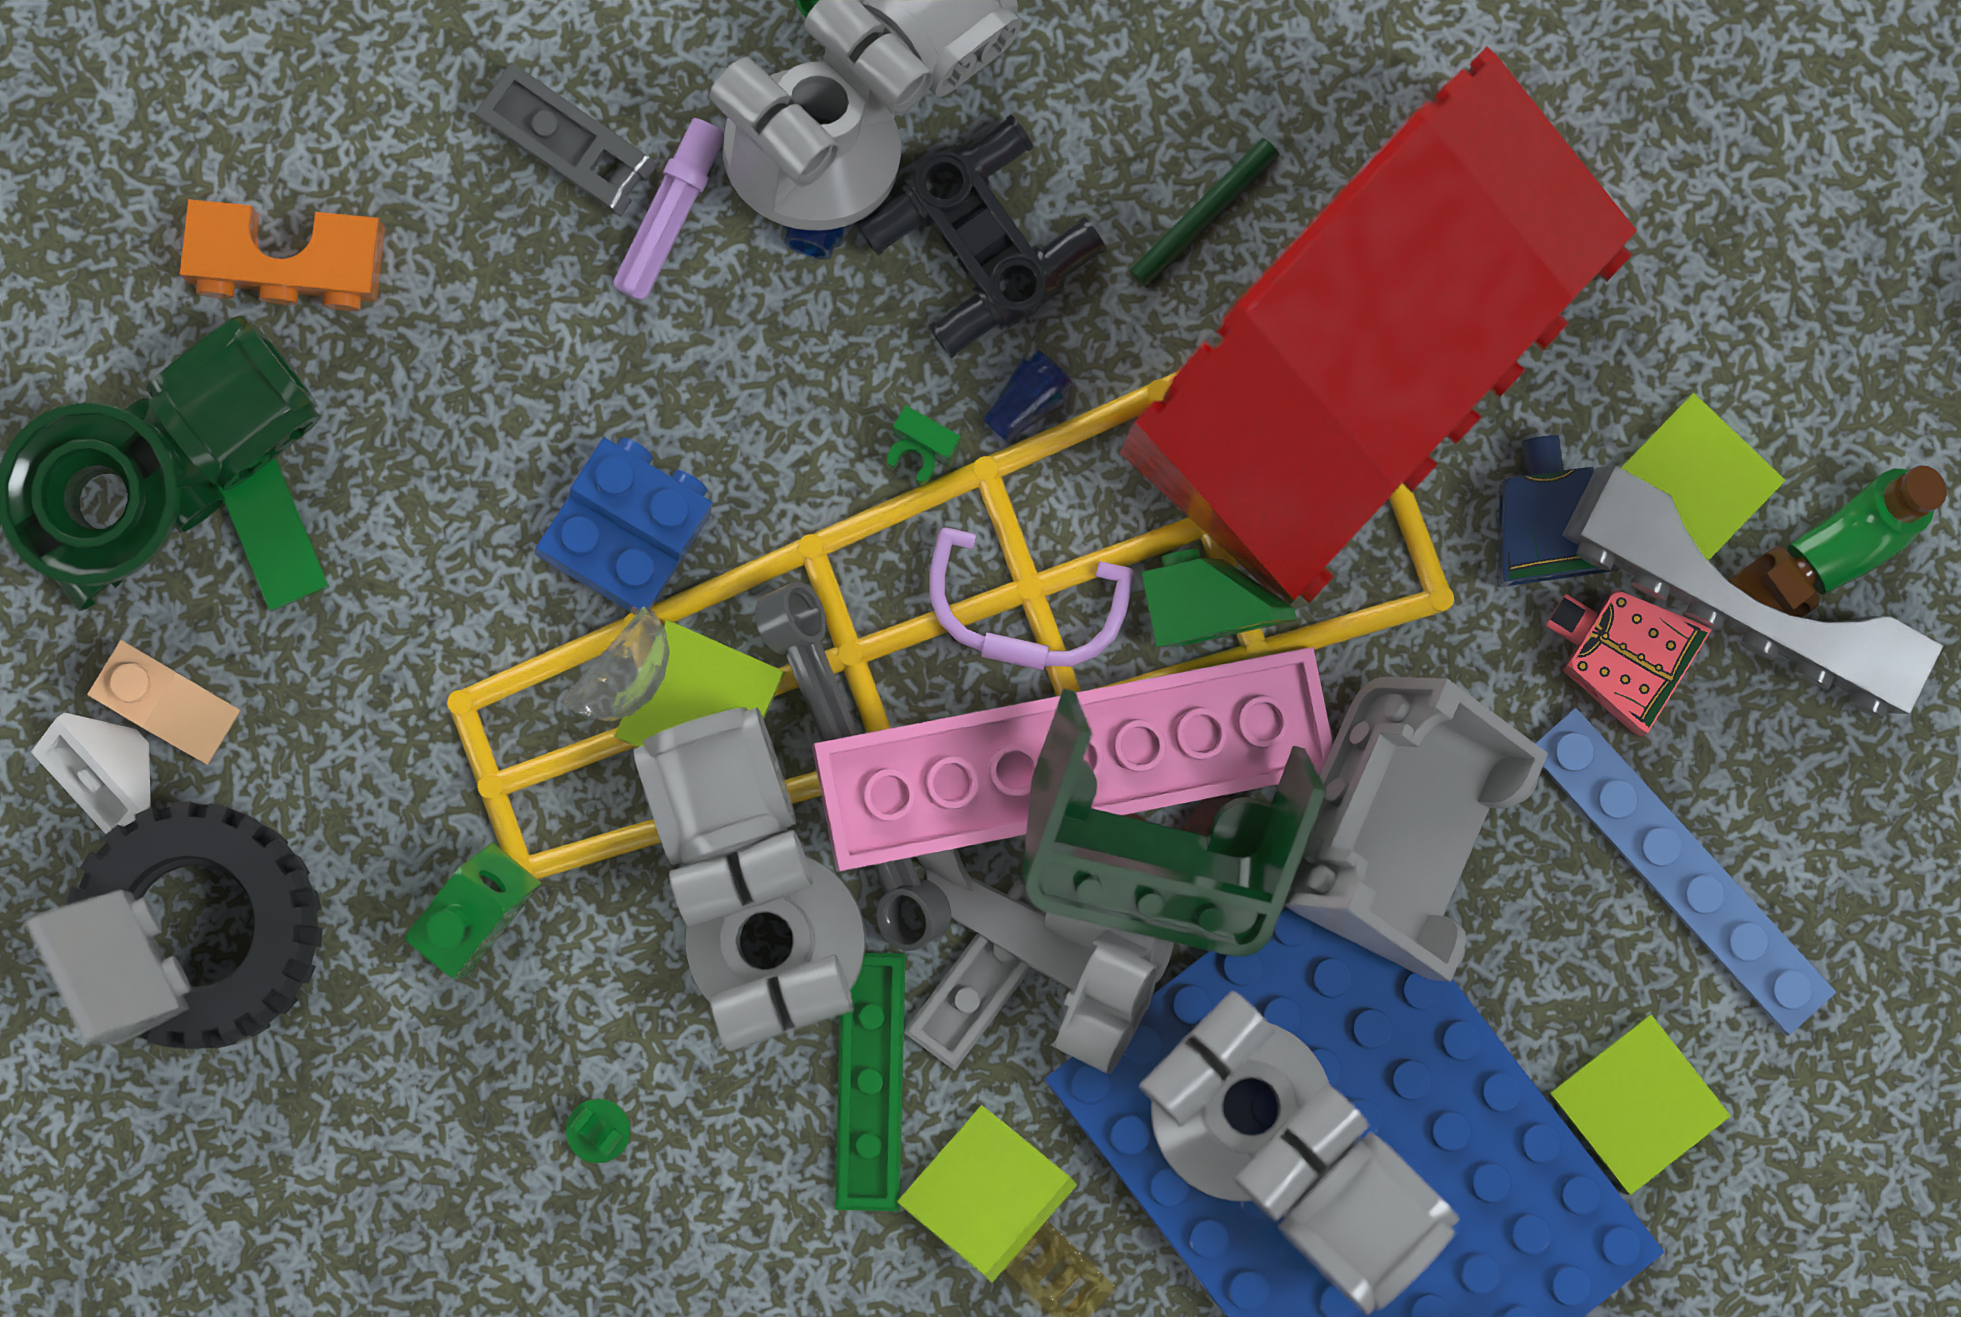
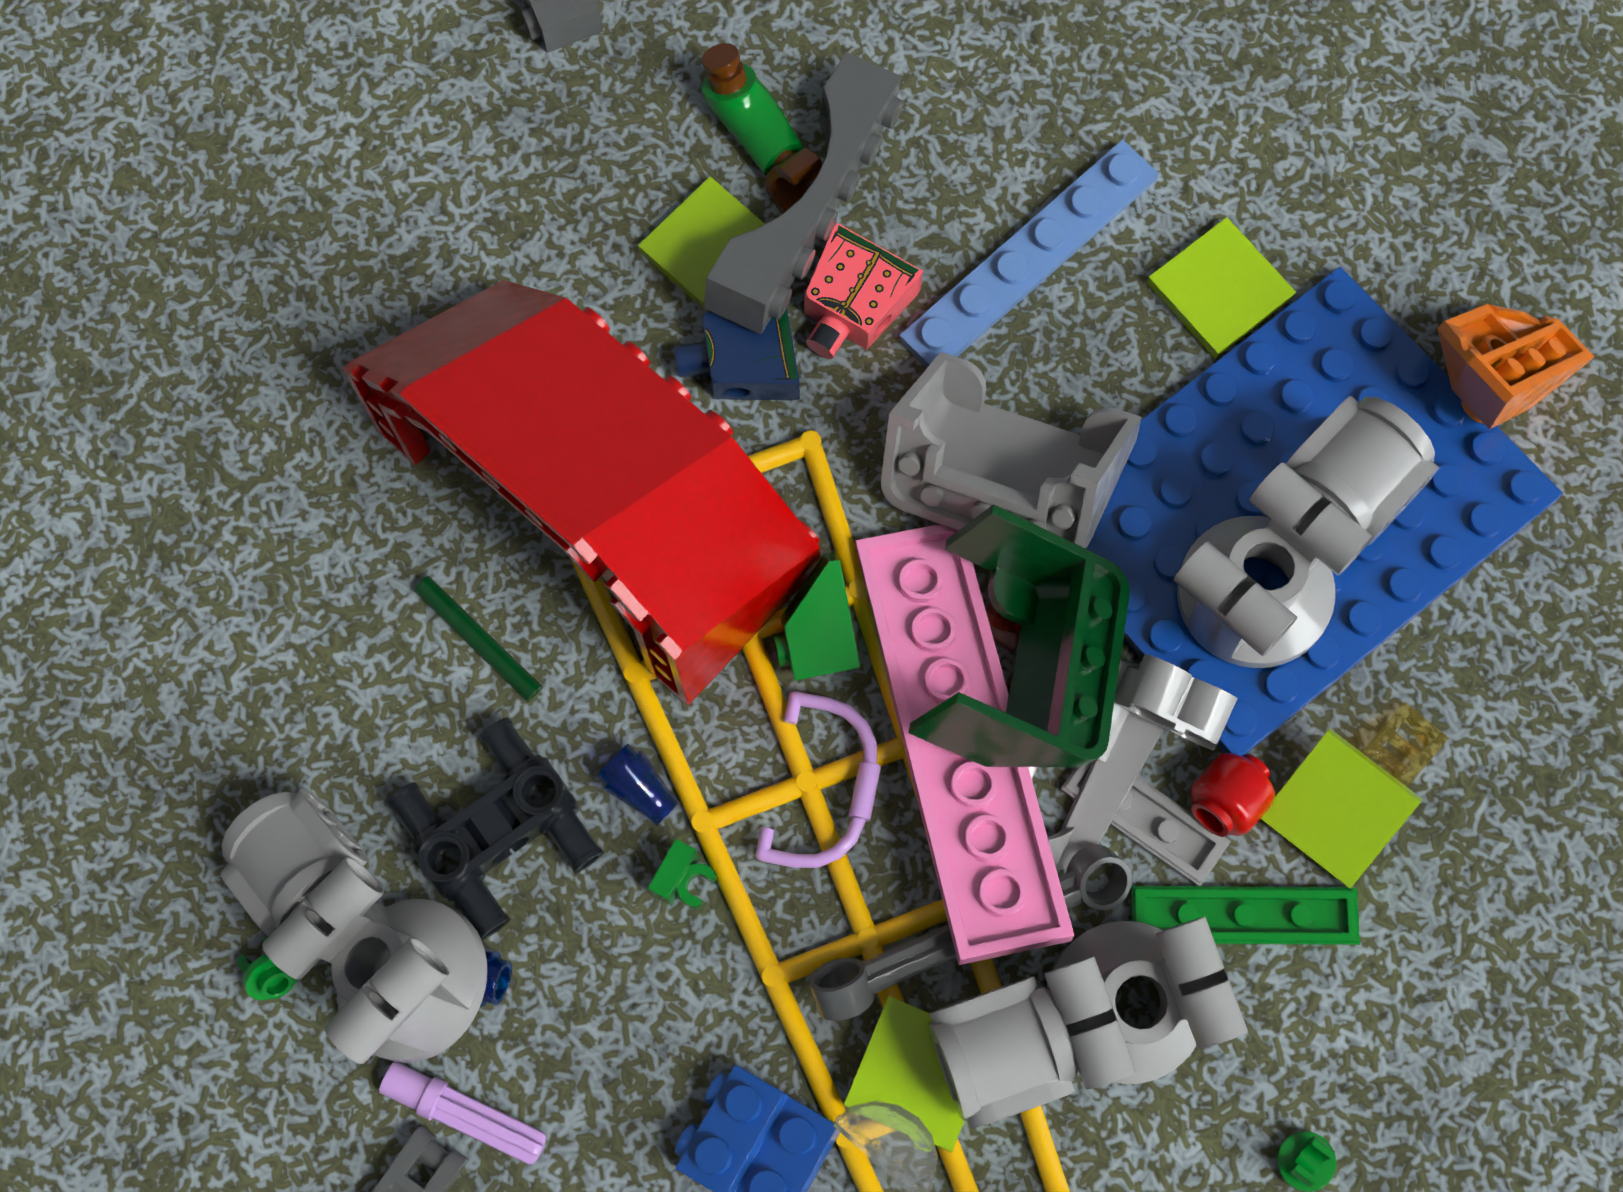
camera: 90 degrees left, 10 degrees down
none -> red head [1190,753,1275,837]

